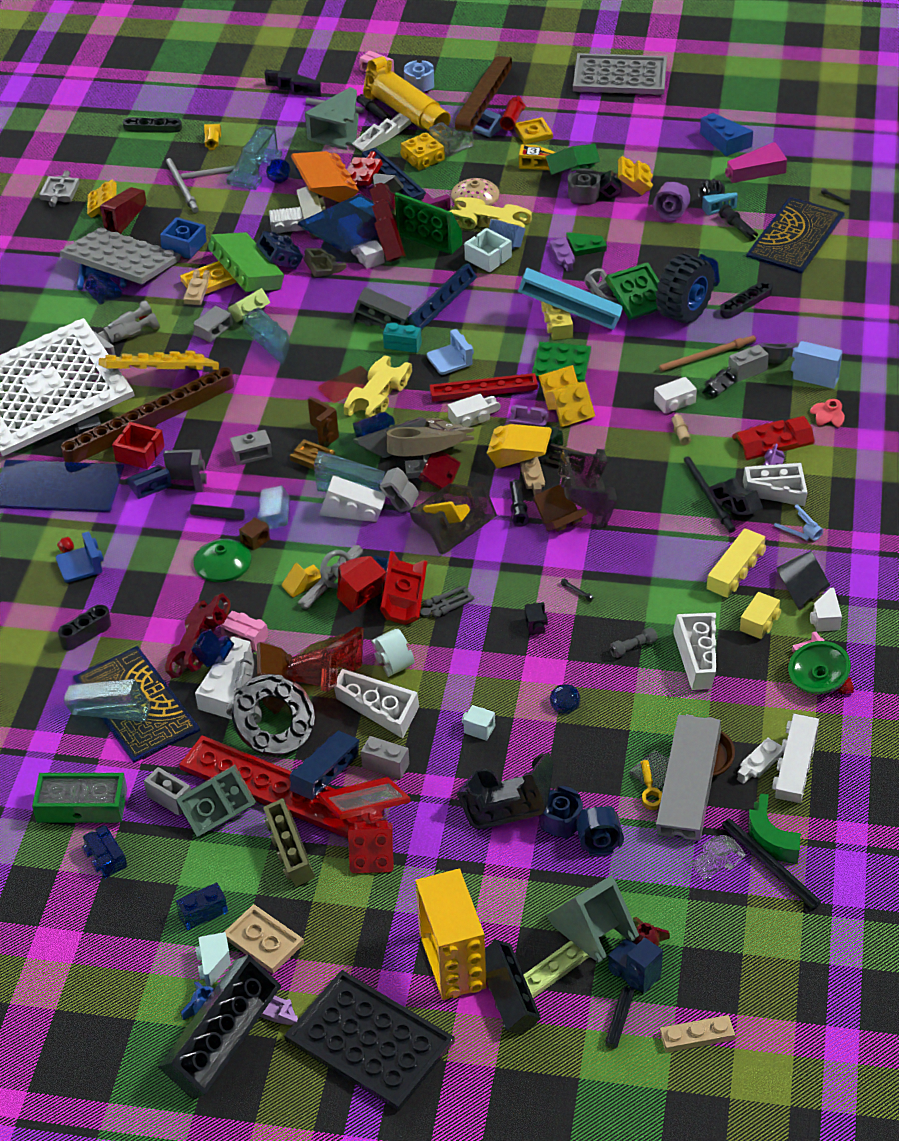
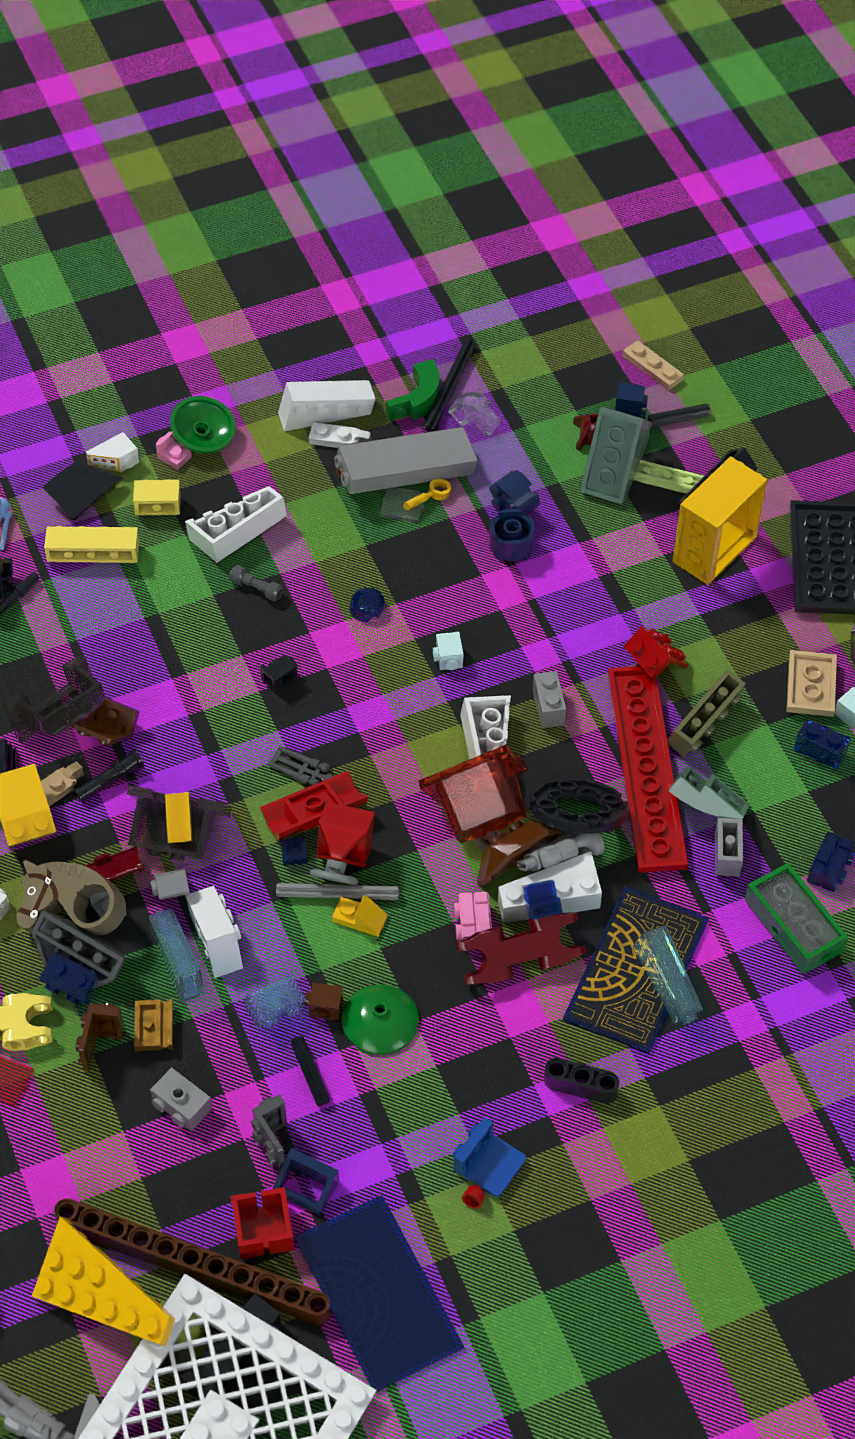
camera: 125 degrees left, 10 degrees up
dark blue brick [289,730,359,800] -> none
piece [315,777,410,821] -> none
light aqua brick [371,629,415,677] -> none
black windscreen [456,752,554,829] -> none
black hinge [561,578,594,602] -> none

